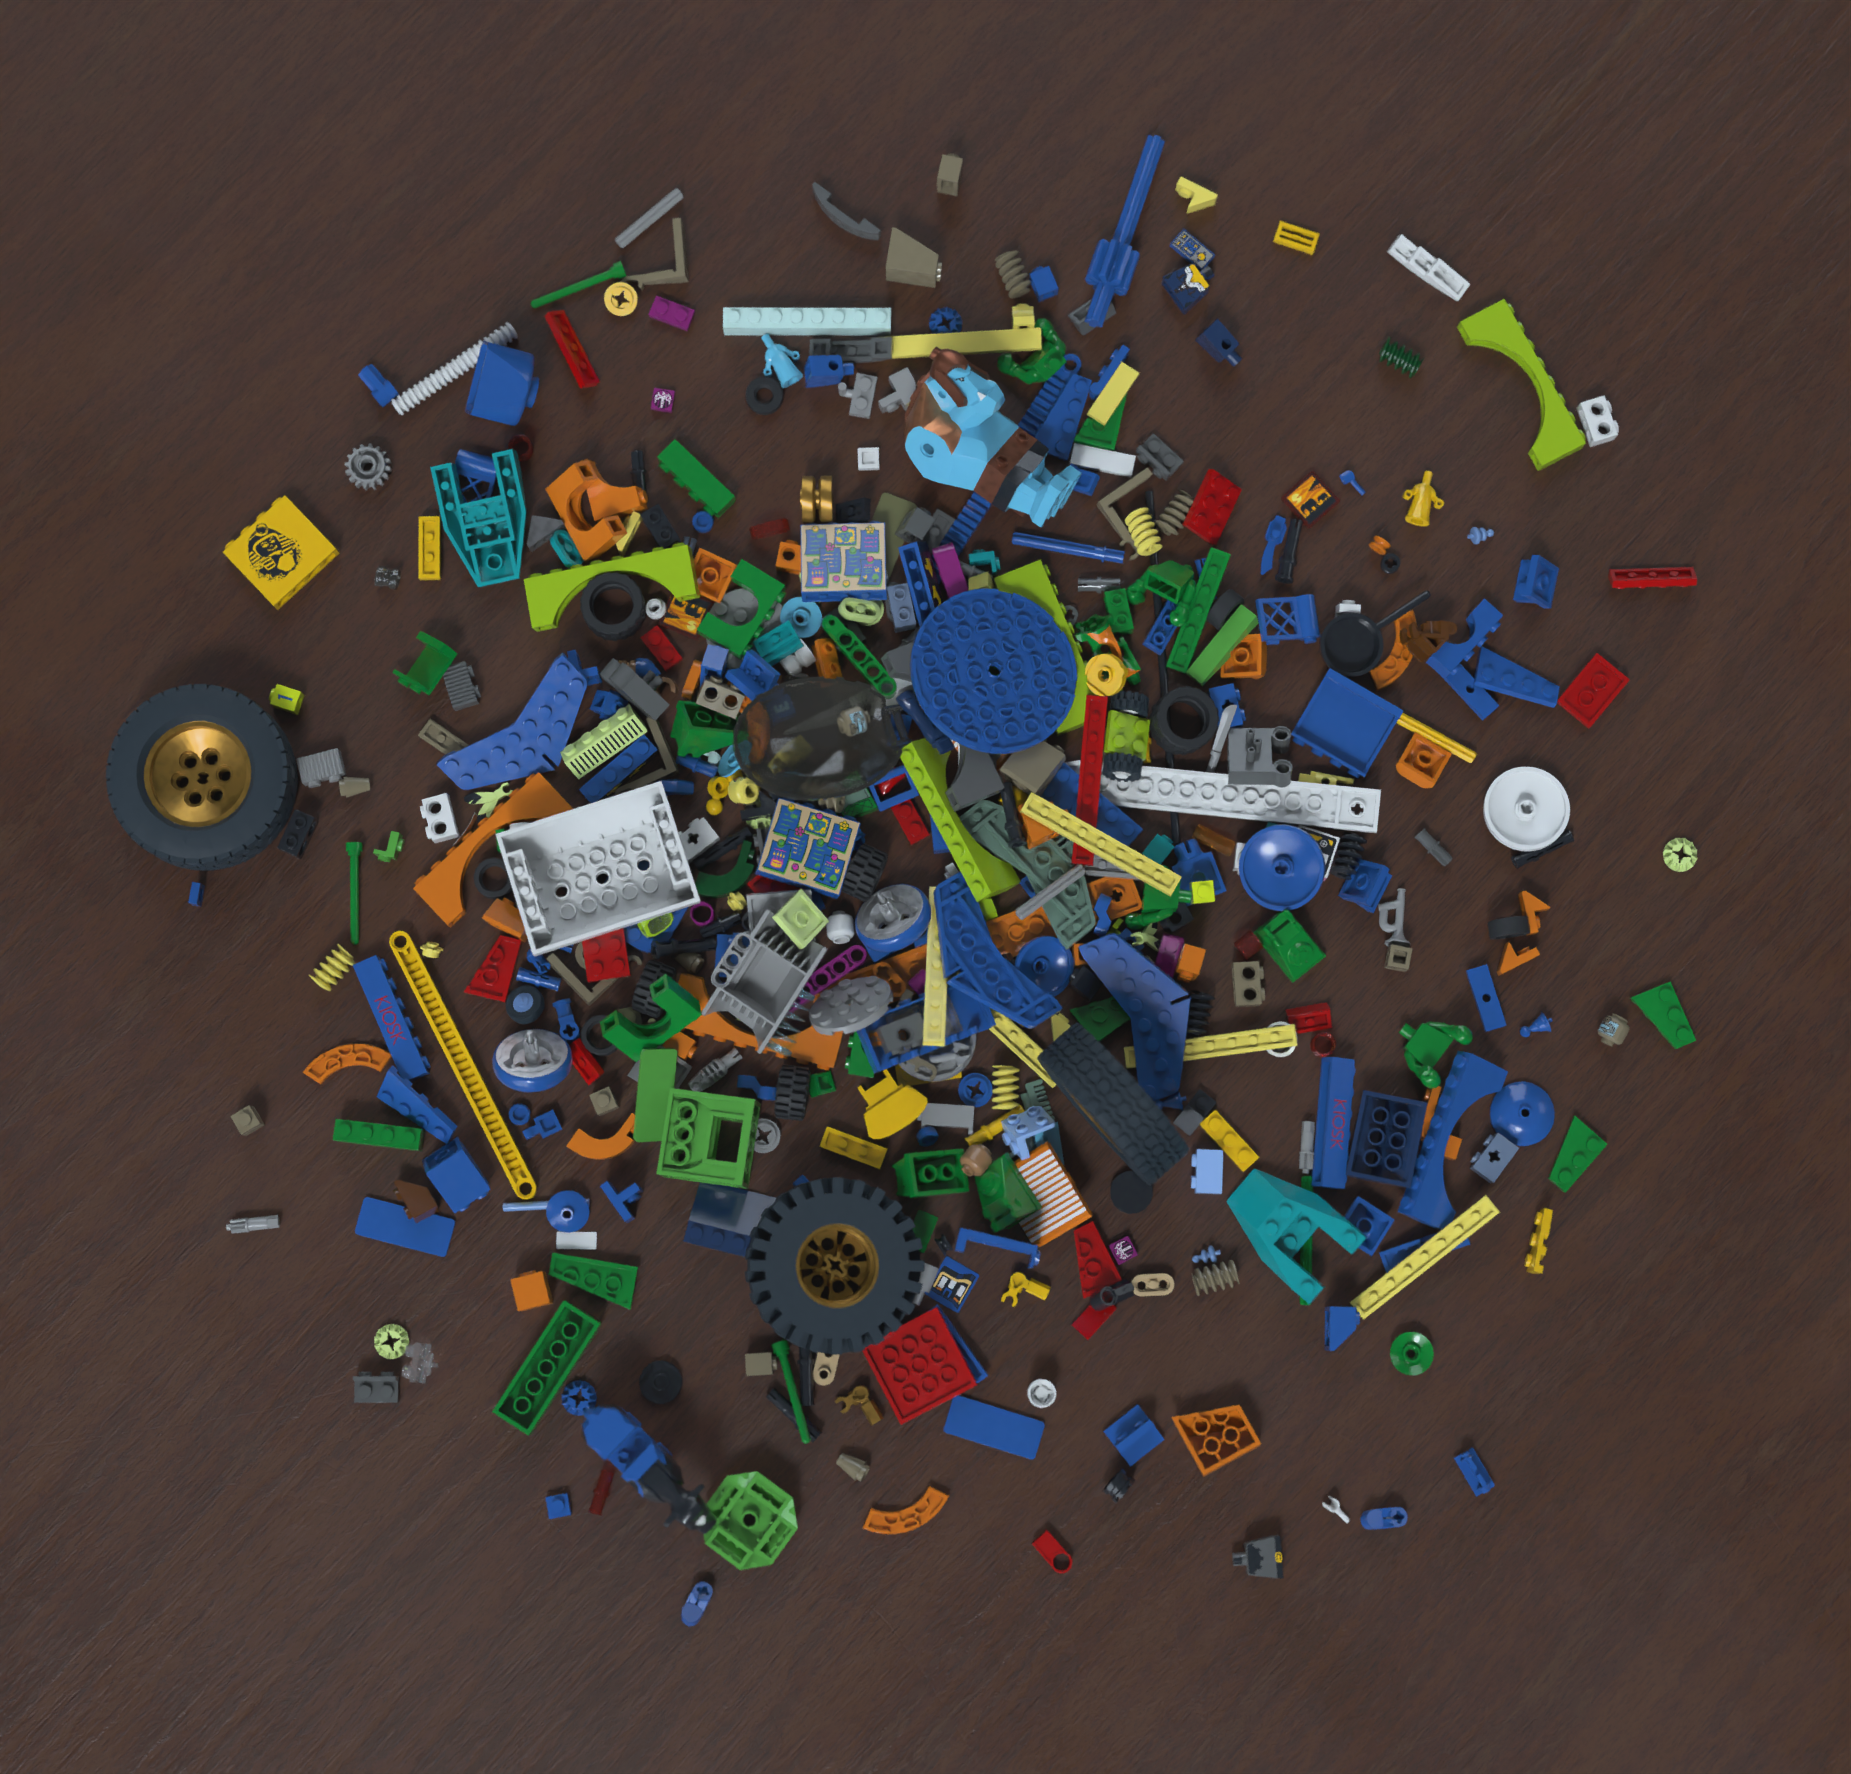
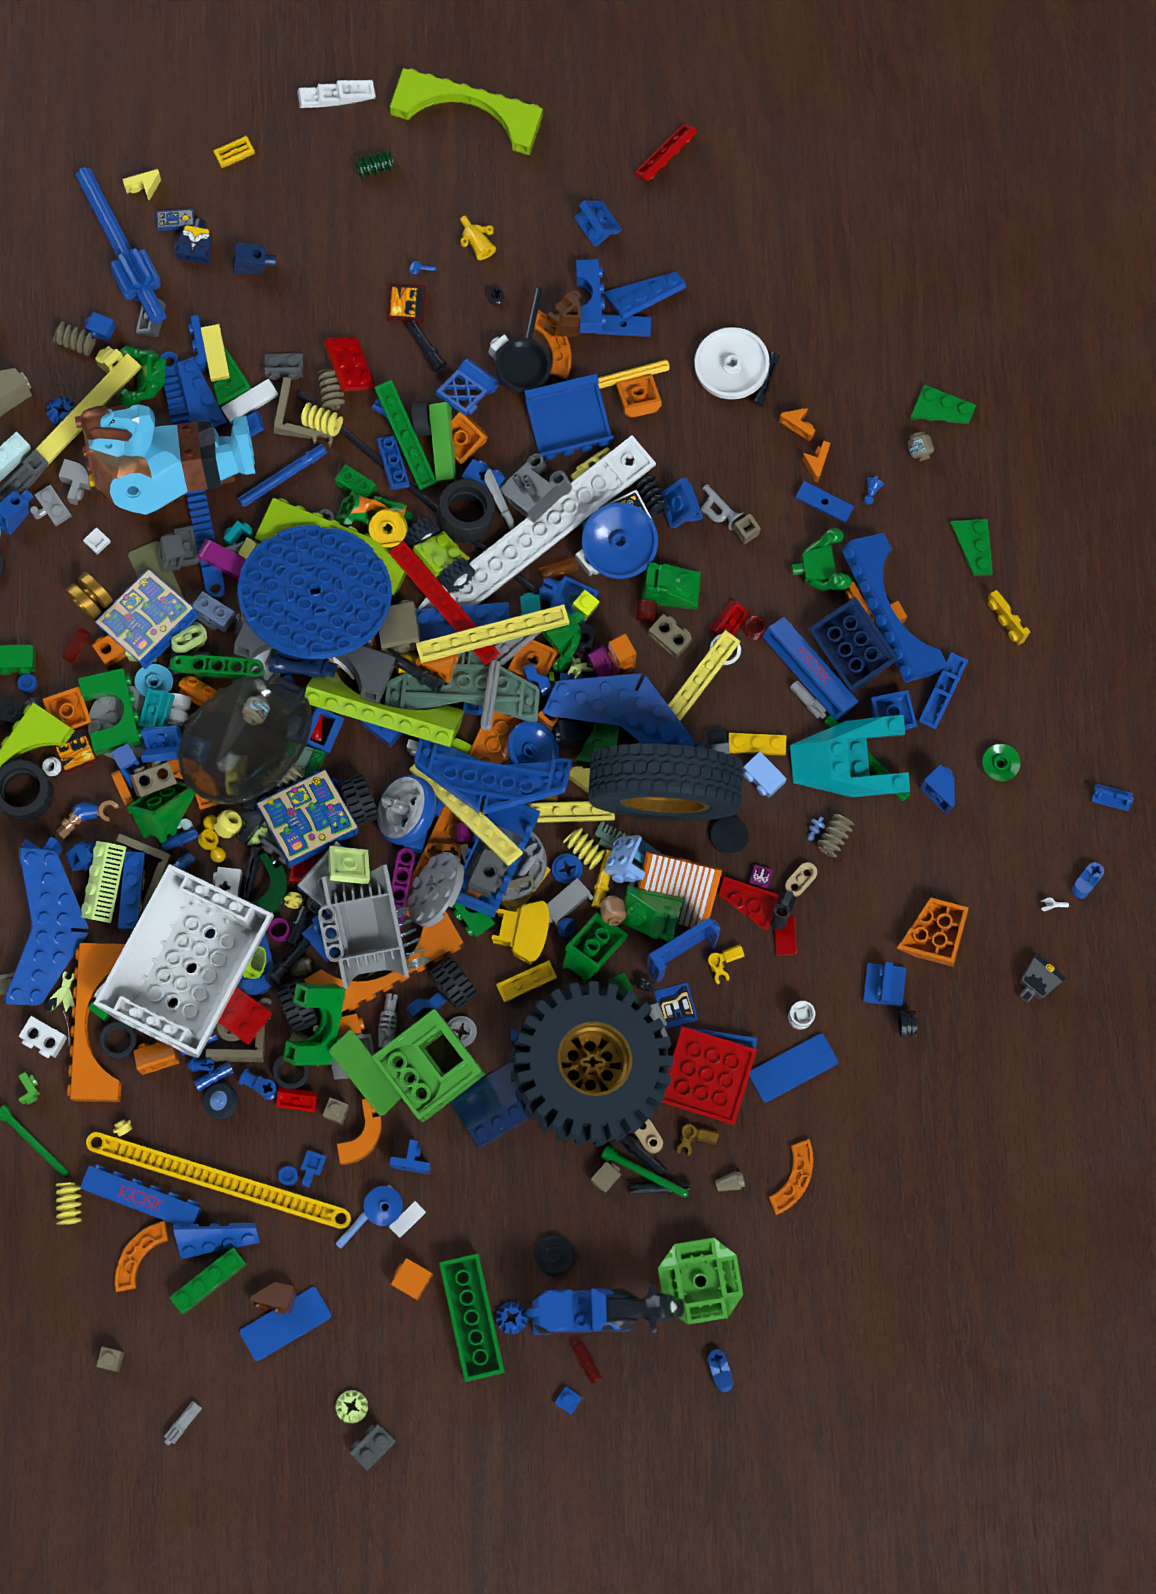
camera: 50 degrees left, 5 degrees down
clear hips [402,1343,439,1383] -> none
blue slope [422,1137,491,1214] -> none
red wing [464,935,522,1003] -> none
flat silver wheel [492,1029,573,1092] -> none
green wing [549,1253,638,1310] -> none
dark grey piece [599,658,669,721] -> none
red plate [640,625,683,672] -> none
medium azure dish [718,740,749,777] -> none
green slope [809,1070,836,1098] -> none
white head [826,911,855,944] -> none
black slope [835,497,871,524] -> none
red plate [891,799,930,846] -> none
blue brick [898,541,943,627] -> none
red piece [1032,1530,1072,1573] -> none
dark grey pin [1078,576,1120,593] -> none
green torso [1126,560,1196,627] -> none
black piece [1187,990,1215,1037] -> none
blue piece [1261,515,1287,575] -> none
light yellow tile [1350,1195,1500,1320] -> none
orange bush [1369,536,1391,555] -> none
dark grey axle [1415,828,1453,866] -> none
medium blue hair [1467,527,1494,544] -> none
sand blue brick [1470,1133,1519,1184] -> none
black tyre [1487,916,1530,940] -> none
blue dish [1490,1082,1555,1146] -> none
red plate [1557,653,1630,729] -> none
white brick [1576,396,1619,447] -> none
yellowish green gear [1663,838,1698,872] -> none

